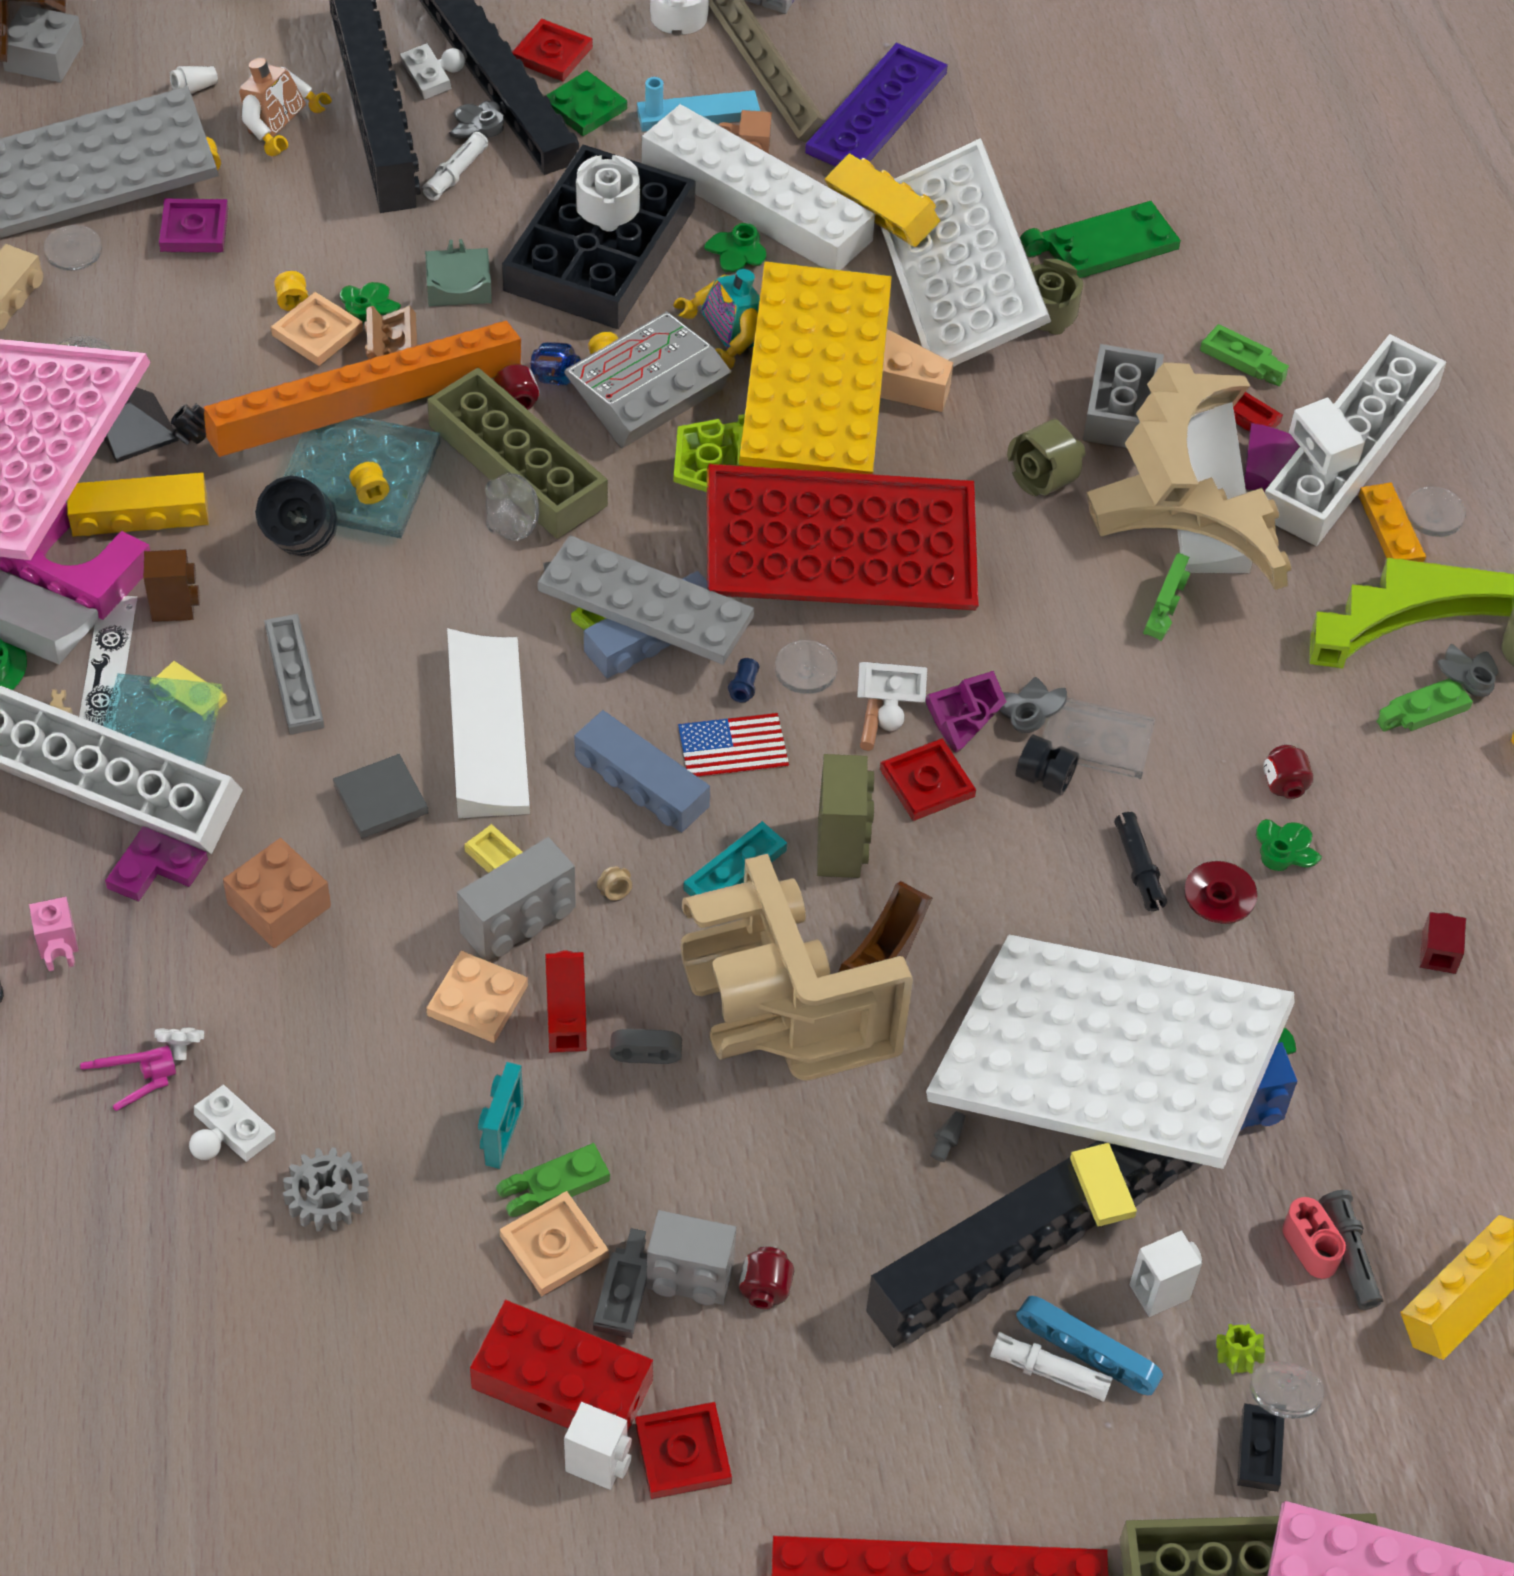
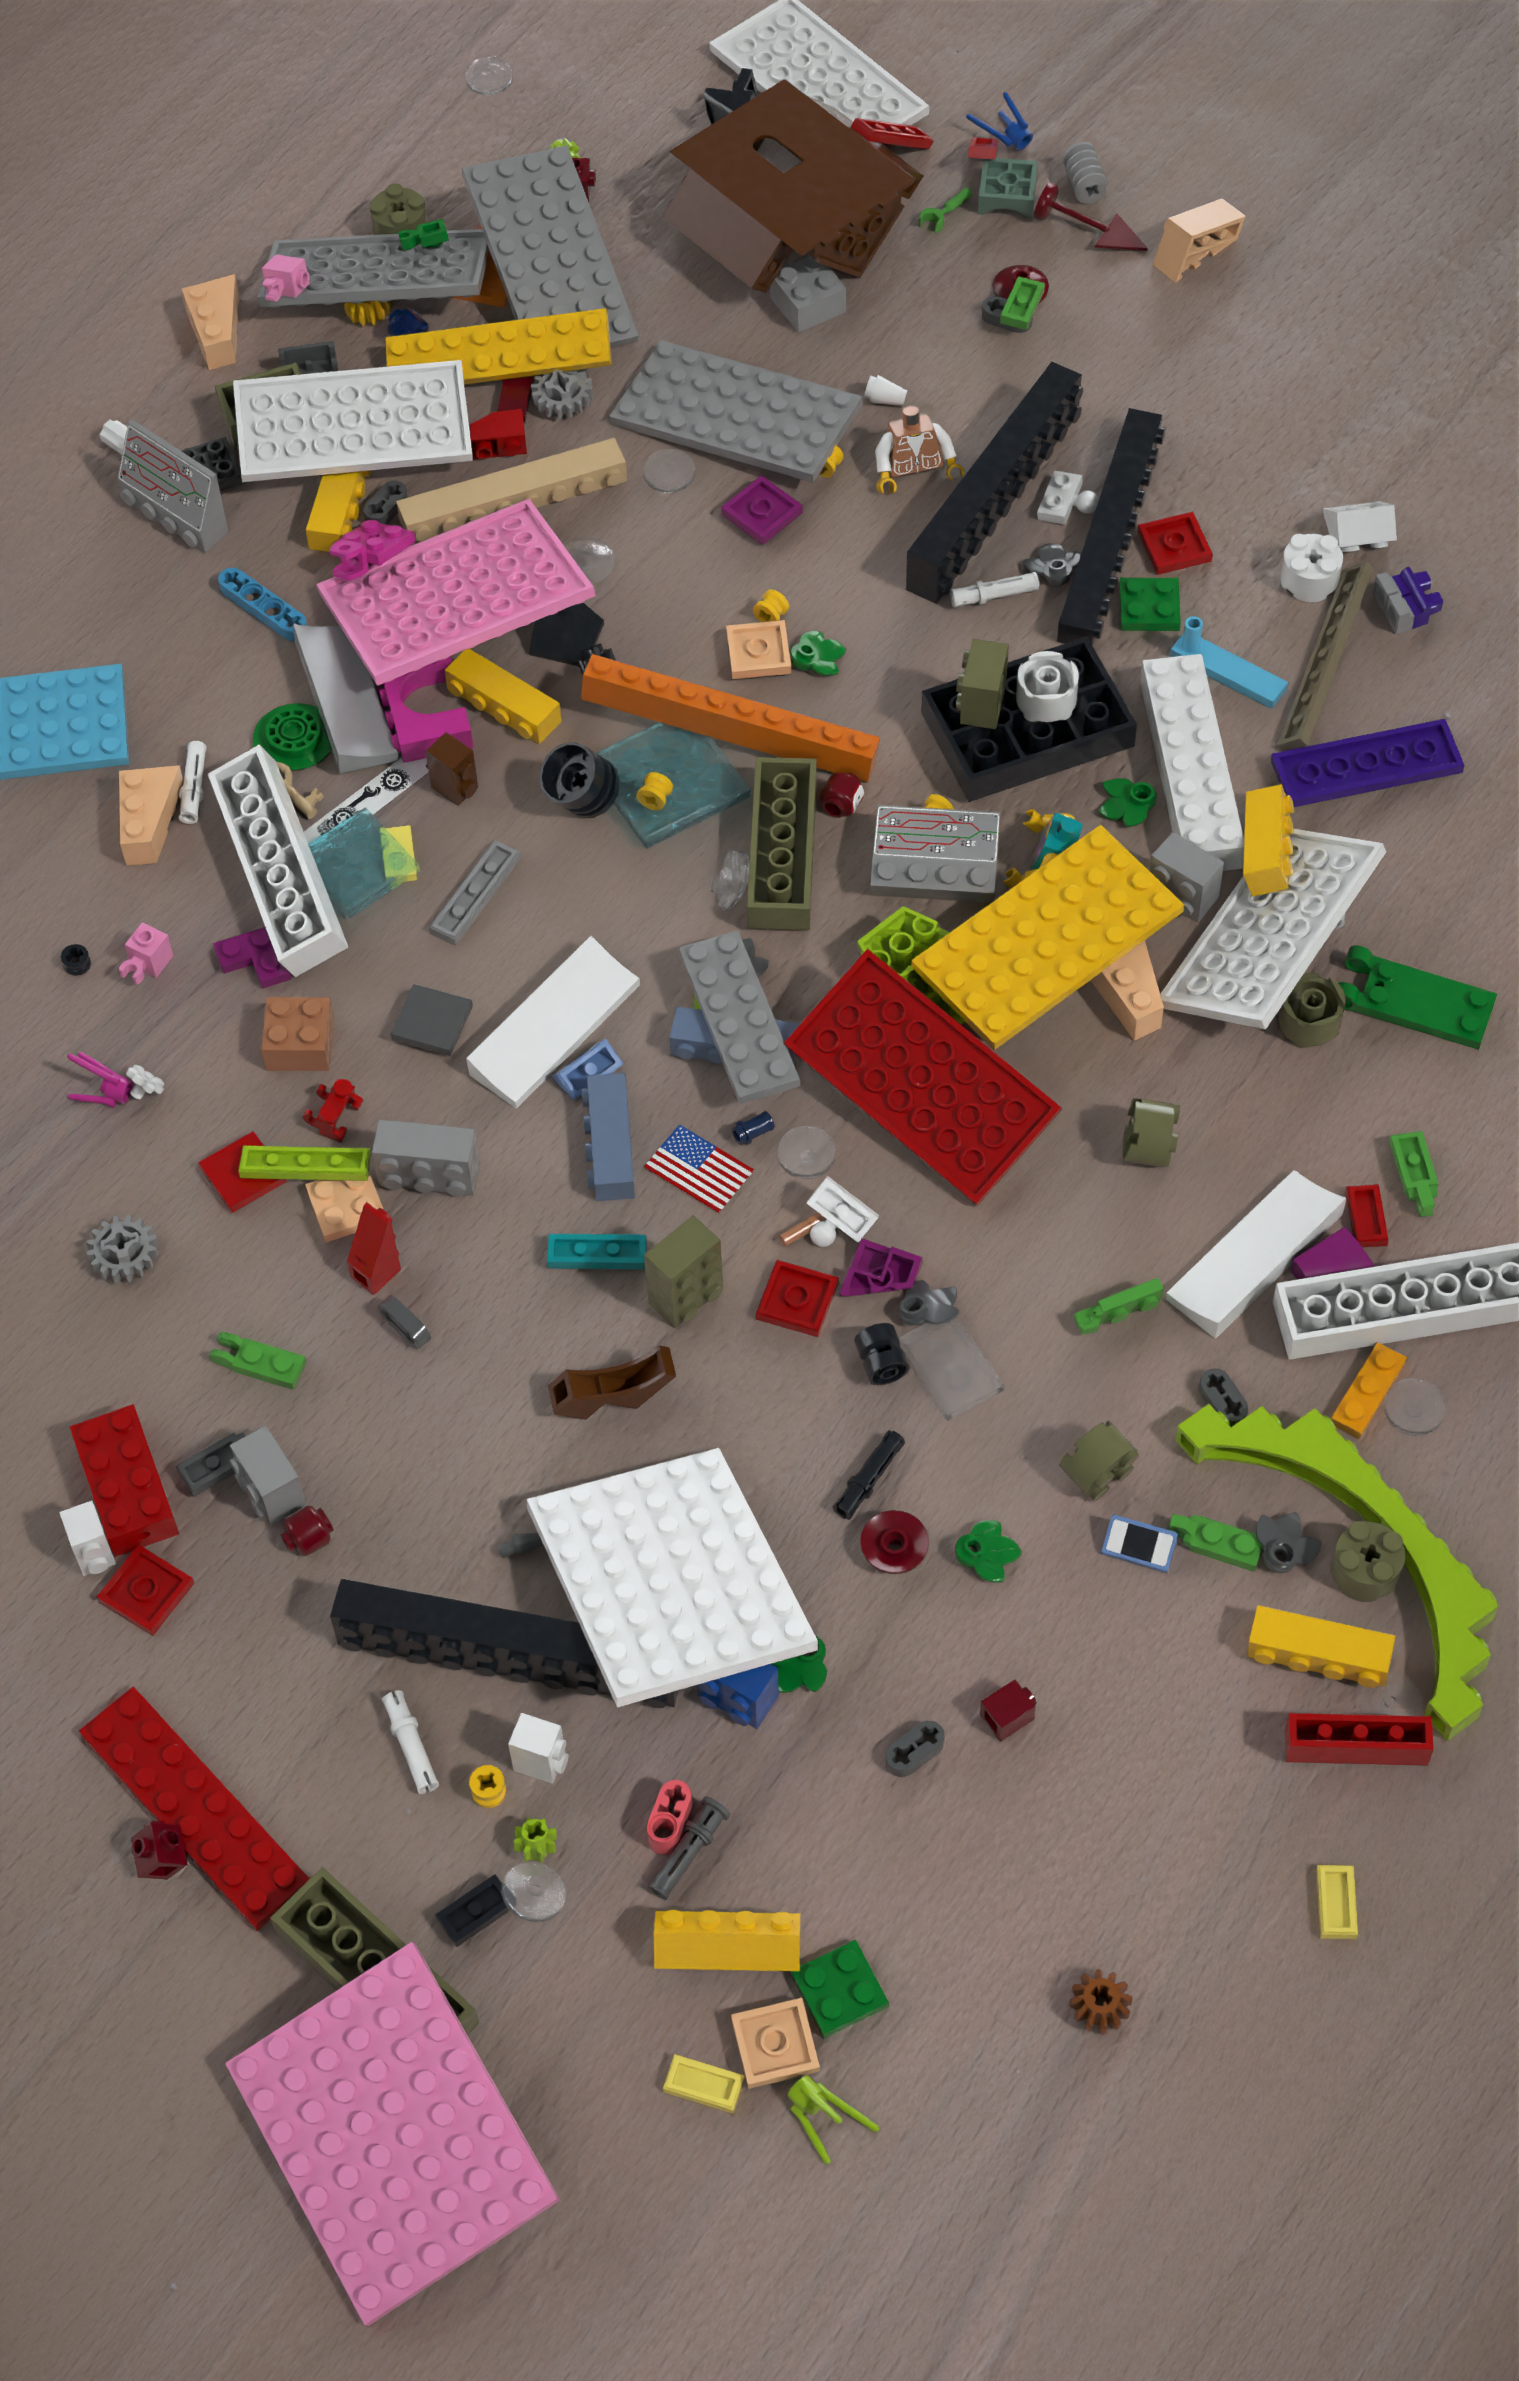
camera: 50 degrees right, 5 degrees up
white plate [189,1084,275,1162] -> none
medium nougat bracket [364,305,417,359] -> none
sand green piece [425,239,492,306] -> none
light yellow tile [464,824,522,873] -> none
teal plate [478,1062,524,1169] -> none
light nougat plate [500,1191,609,1296] -> none
clear blue head [530,342,581,385] -> none
tan plate [597,866,632,900] -> none
tan piece [681,854,913,1081] -> none
nougat brick [719,110,772,154] -> none
dark azure beam [1016,1296,1163,1396] -> none
light yellow tile [1070,1143,1137,1227] -> none
light grey brick [1083,344,1164,448] -> none
tan arch [1087,474,1291,590] -> none
tan arch [1125,363,1250,506] -> none
dark red head [1264,745,1313,799] -> none
white brick [1289,397,1365,477] -> none
none -> red tile [198,1131,287,1213]
none -> lime tile [239,1146,372,1181]
none -> red piece [303,1079,363,1143]
none -> yellow wheel [469,1765,506,1808]
none -> medium blue slope [551,1038,623,1100]
none -> dark grey beam [885,1721,945,1777]
none -> olive brick [956,639,1009,729]
none -> olive brick [1059,1420,1139,1501]
none -> slope [1101,1515,1178,1573]
none -> light grey brick [1150,832,1224,922]
none -> dark grey beam [1199,1369,1248,1427]

